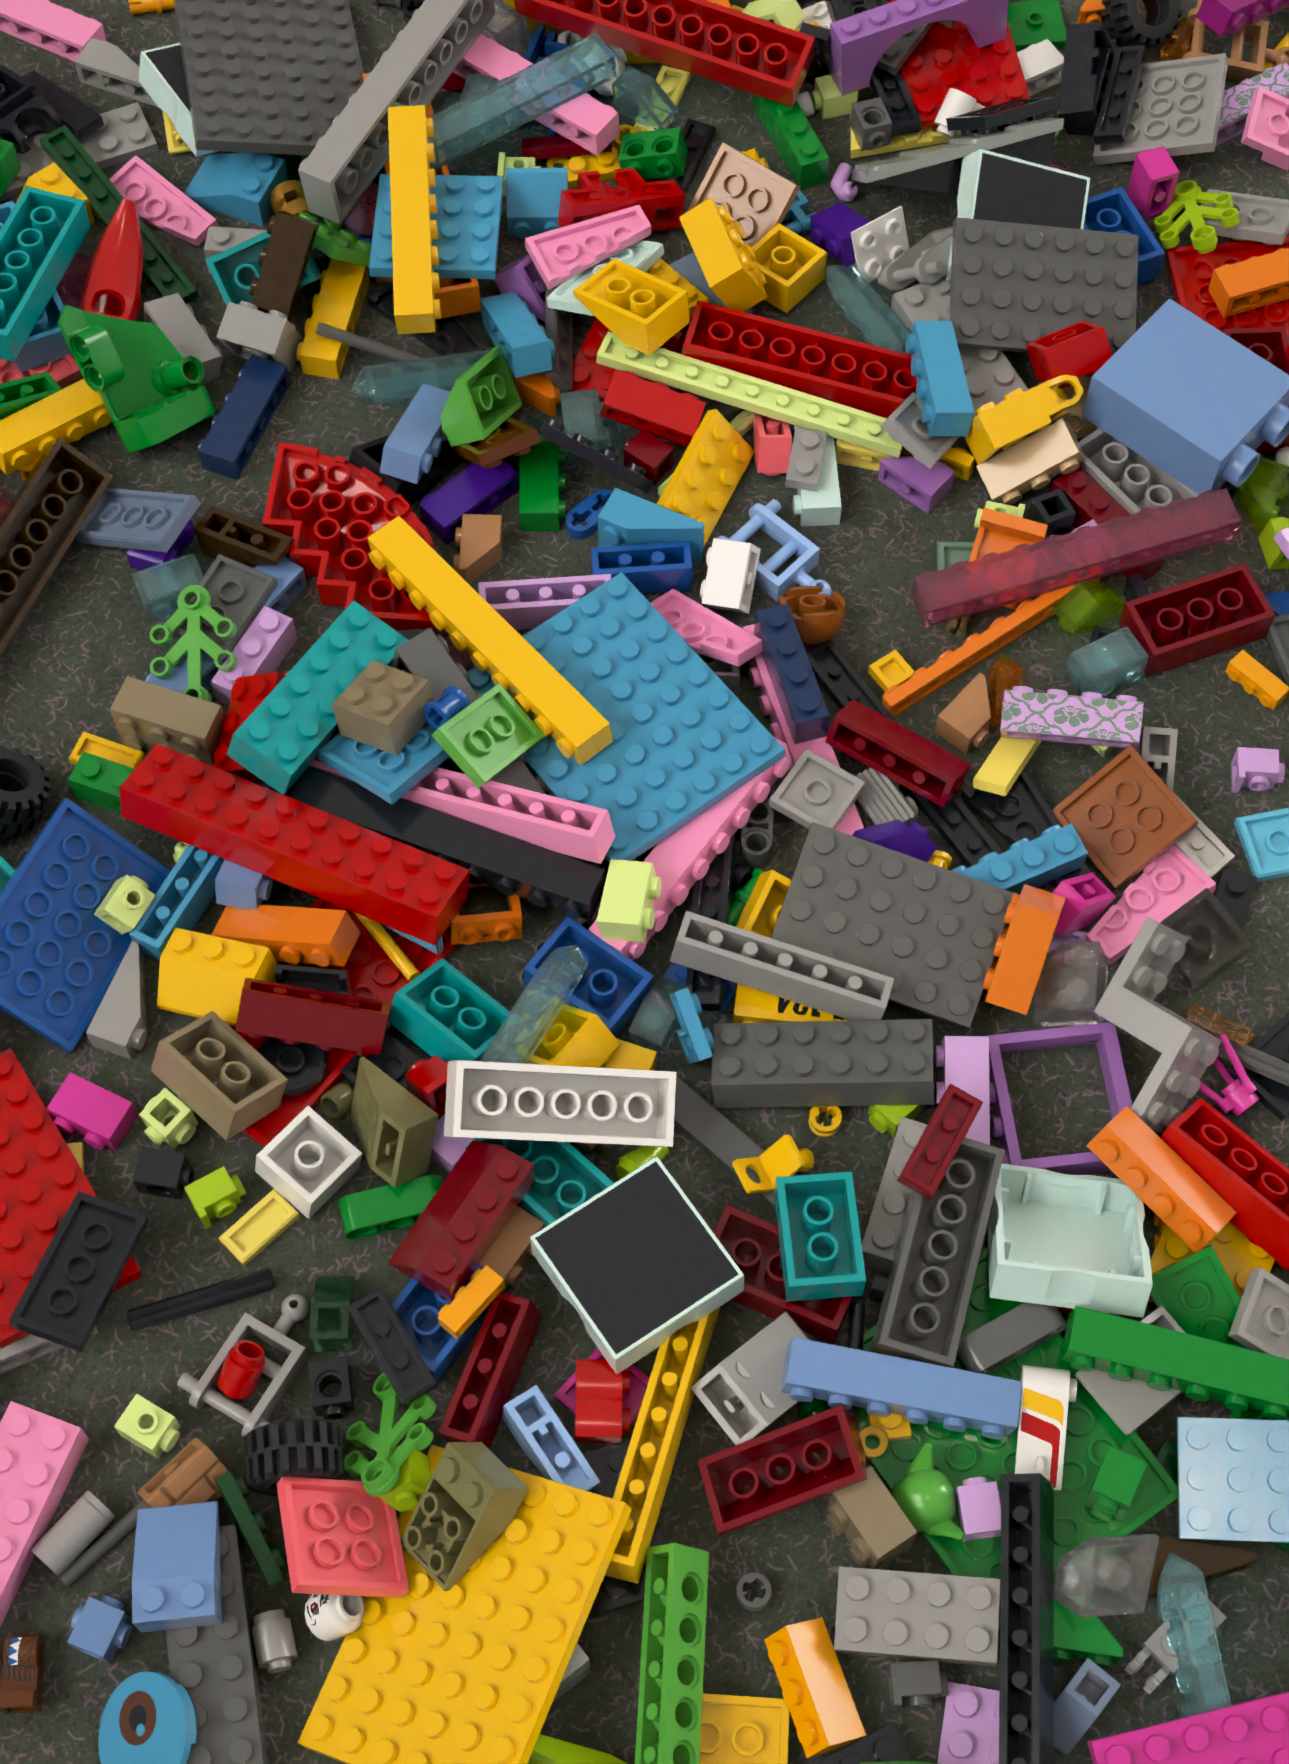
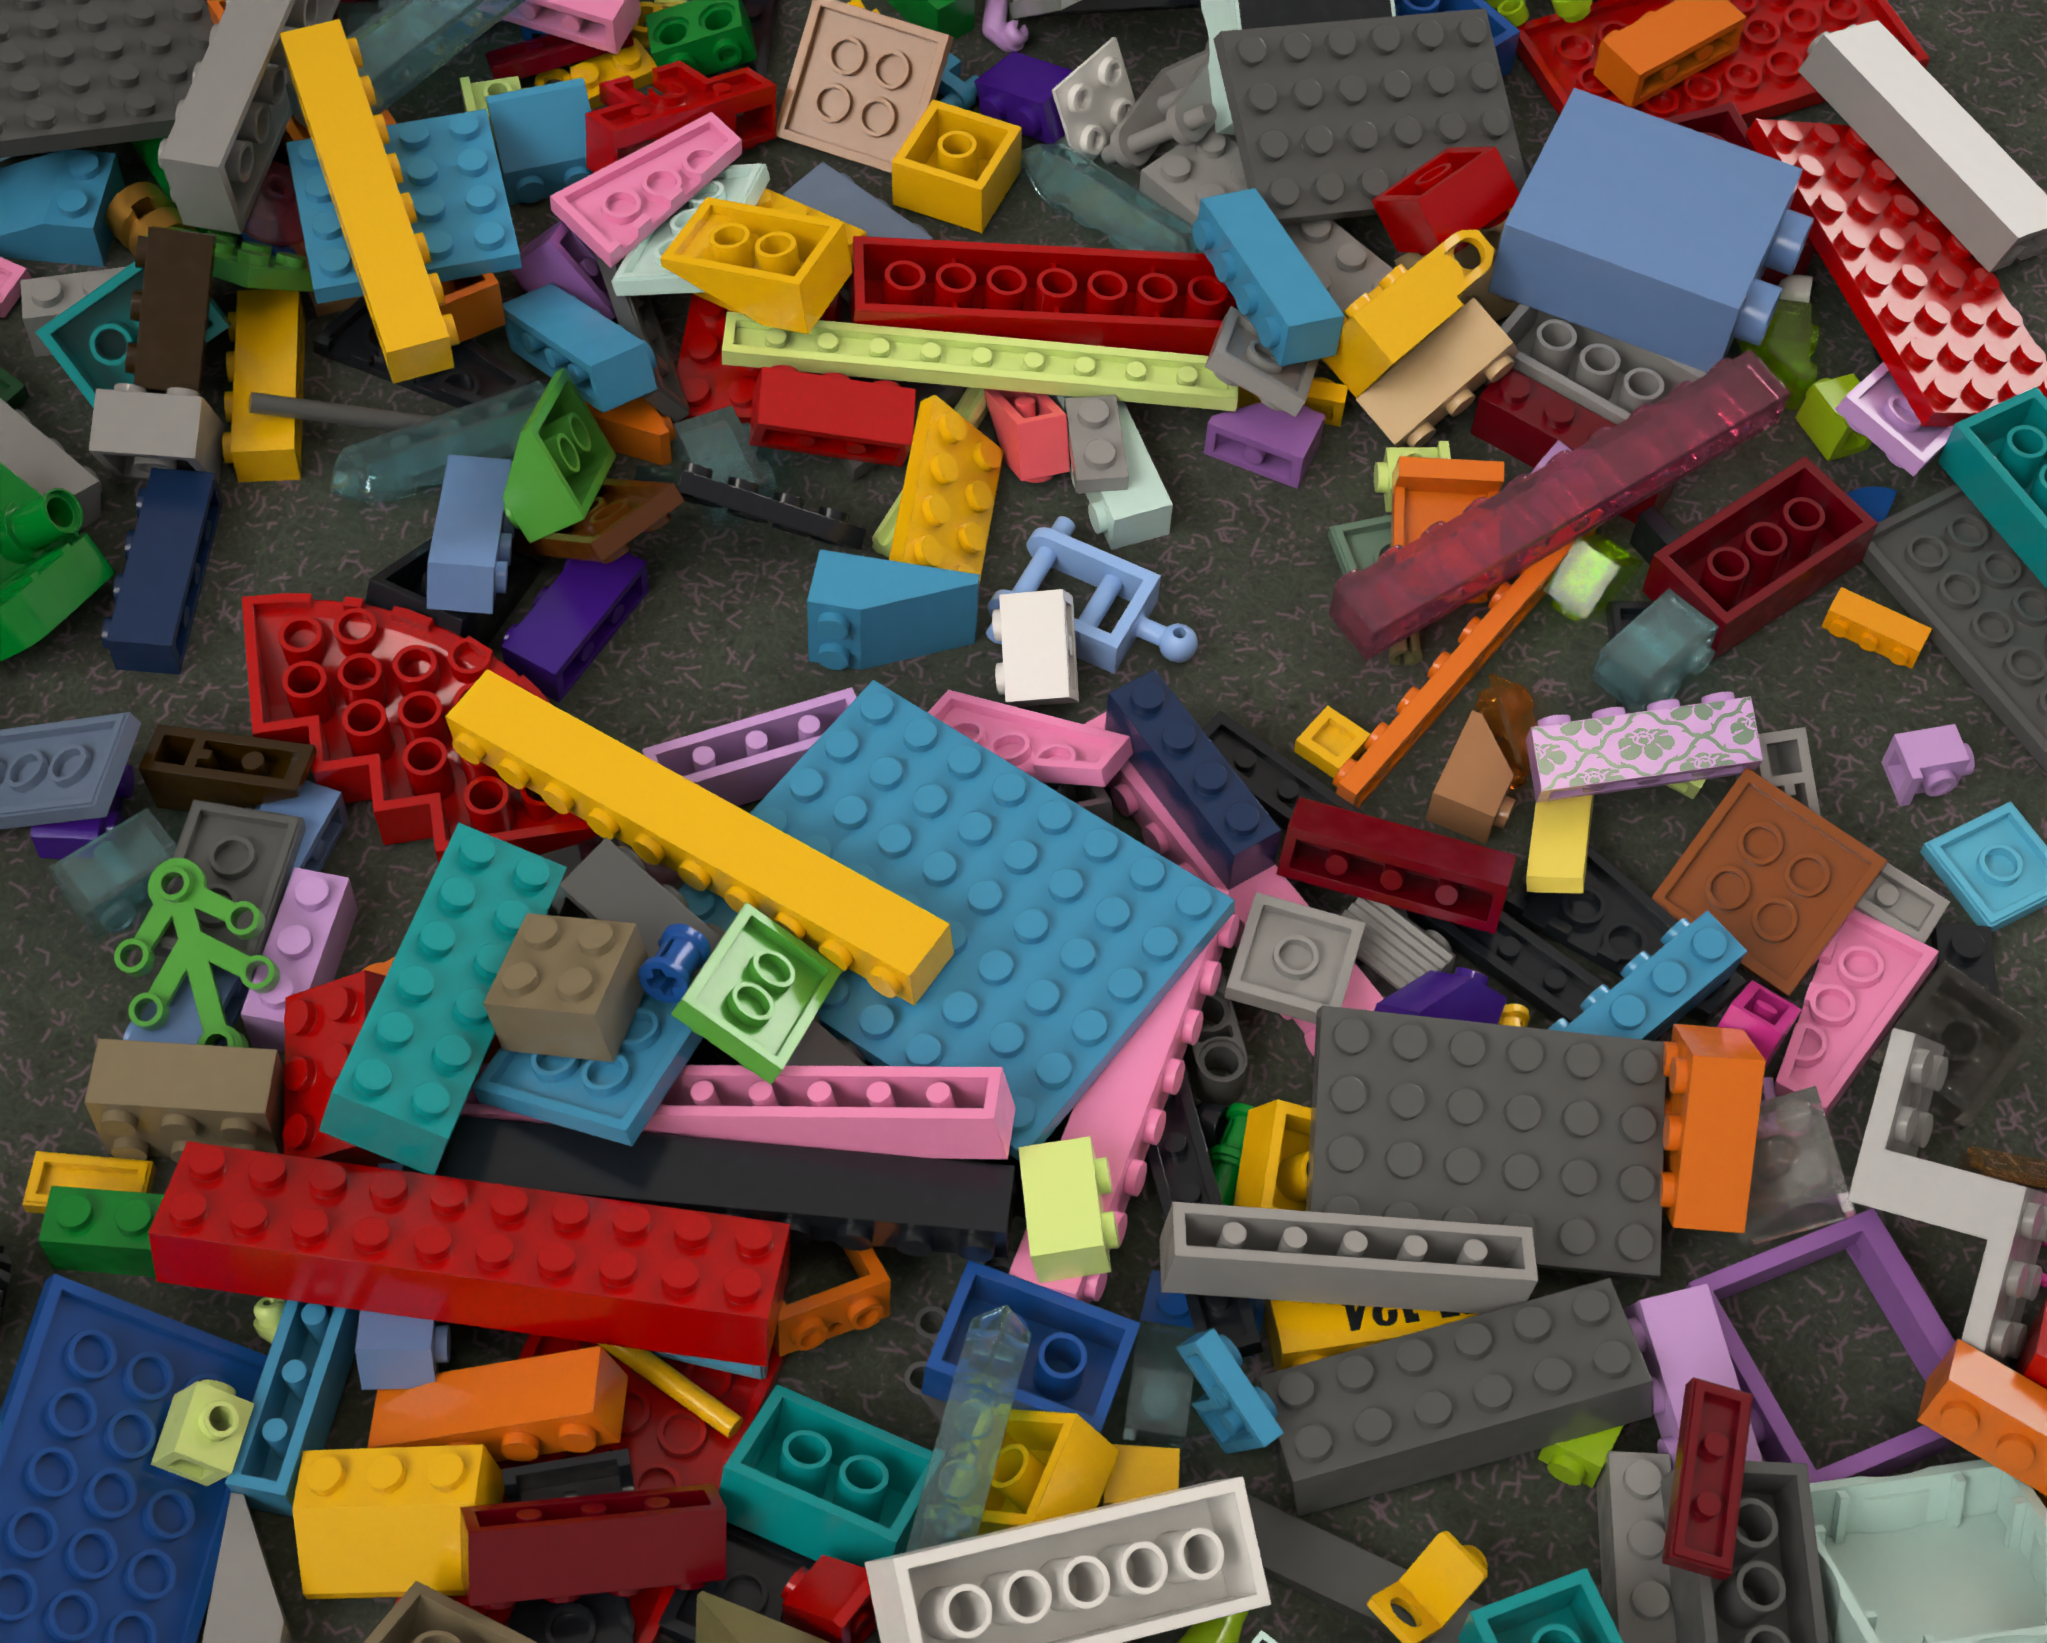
camera: 20 degrees left, 5 degrees down
medium nougat slope [453,514,503,585] -> none
green brick [519,435,566,531] -> none
blue beam [565,489,612,540] -> none
blue brick [591,541,692,594] -> none
dark red brick [623,428,674,486] -> none
yellow brick [679,197,768,312] -> none
dark orange cylinder [779,586,846,647] -> none
yellow bush [808,1106,842,1138] -> none
light yellow tile [835,439,894,471] -> none
black brick [1027,488,1076,544] -> none

